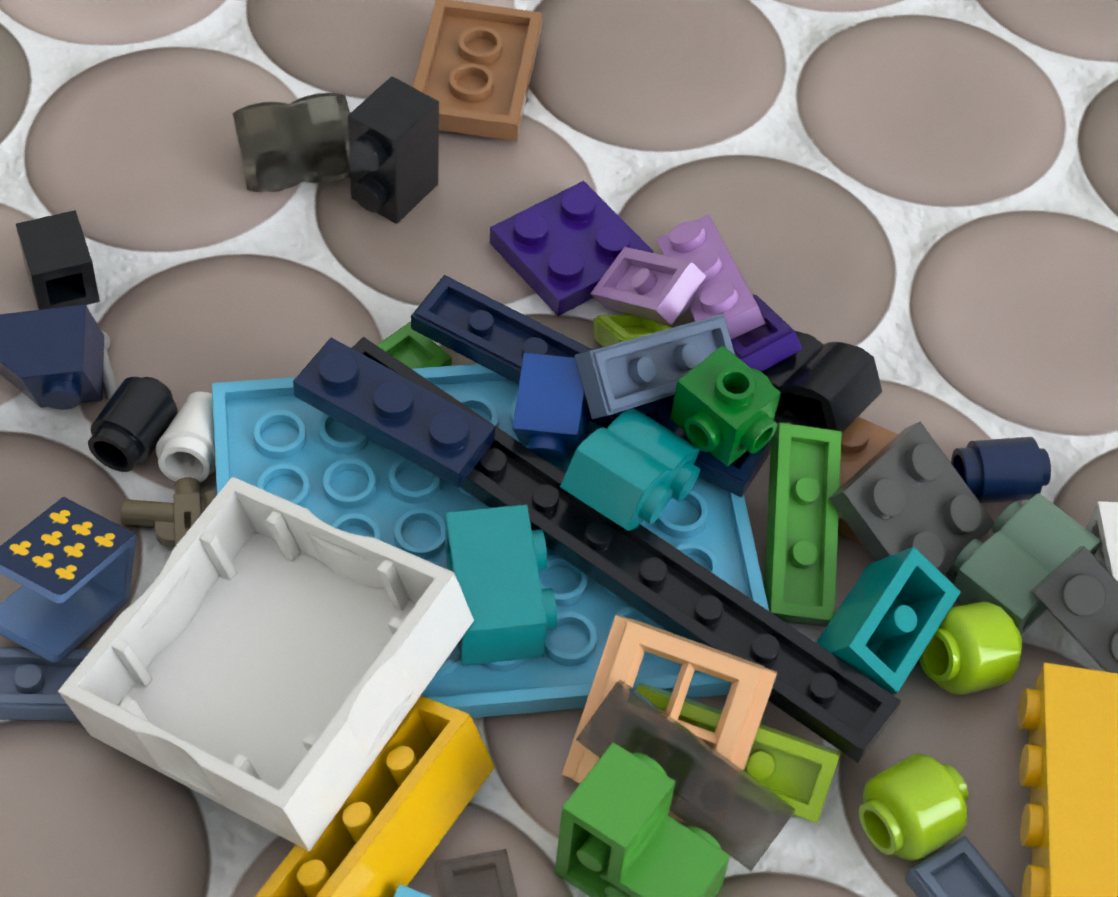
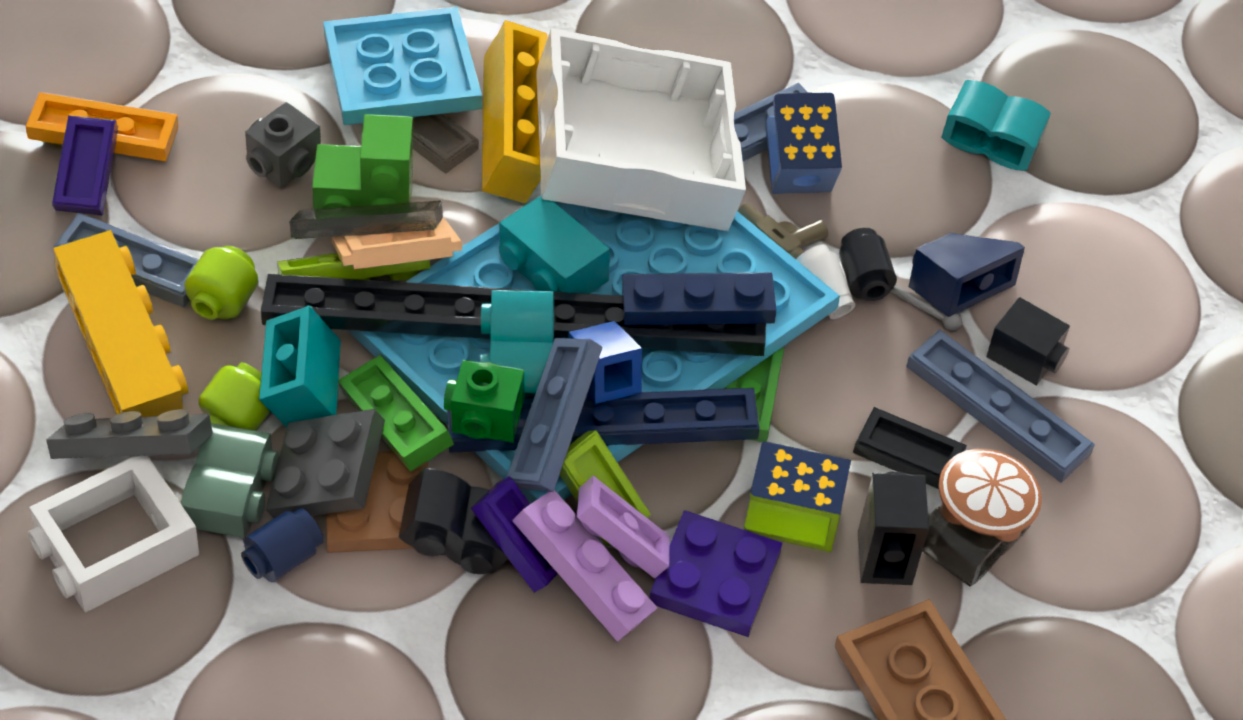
camera: 145 degrees right, 0 degrees up
none -> piece [744,442,851,552]
none -> black tile [853,407,967,489]
none -> sand blue tile [906,329,1095,483]
none -> dish [938,449,1042,542]

